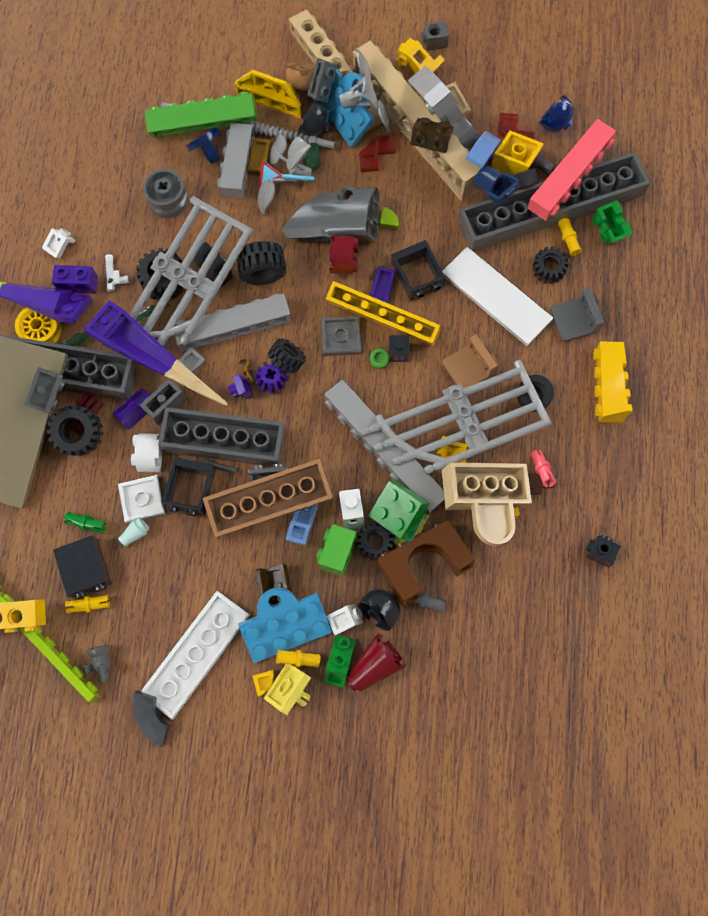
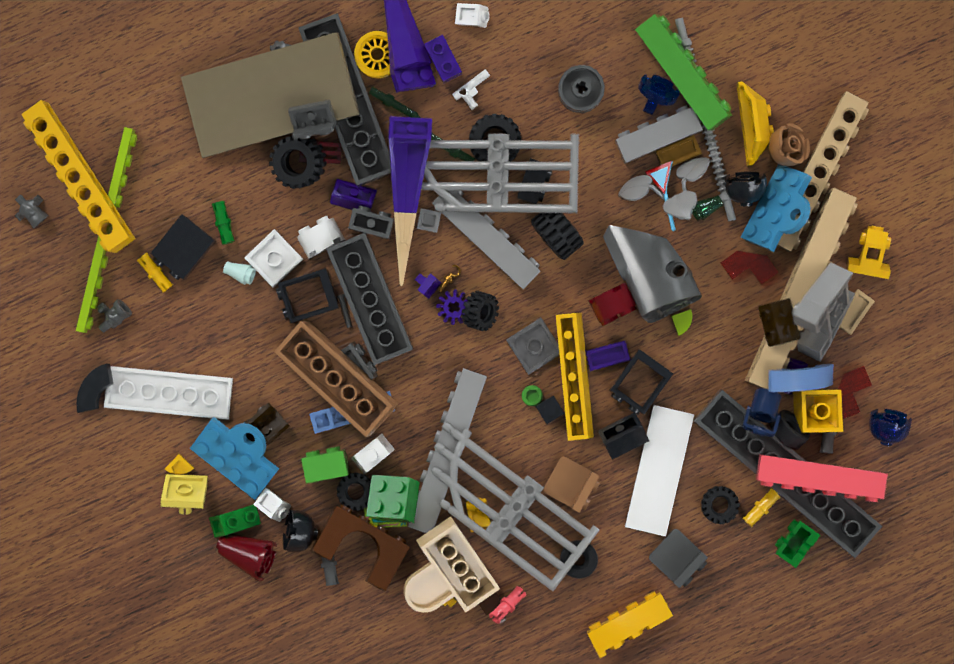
camera: 55 degrees right, 15 degrees up
yellow pin [276,650,320,668] -> none
dark grey bracket [307,58,337,102] -> none
light grey plant [340,49,390,133] -> none
dark grey brick [421,21,449,51] -> none
none -> black brick [598,412,649,460]

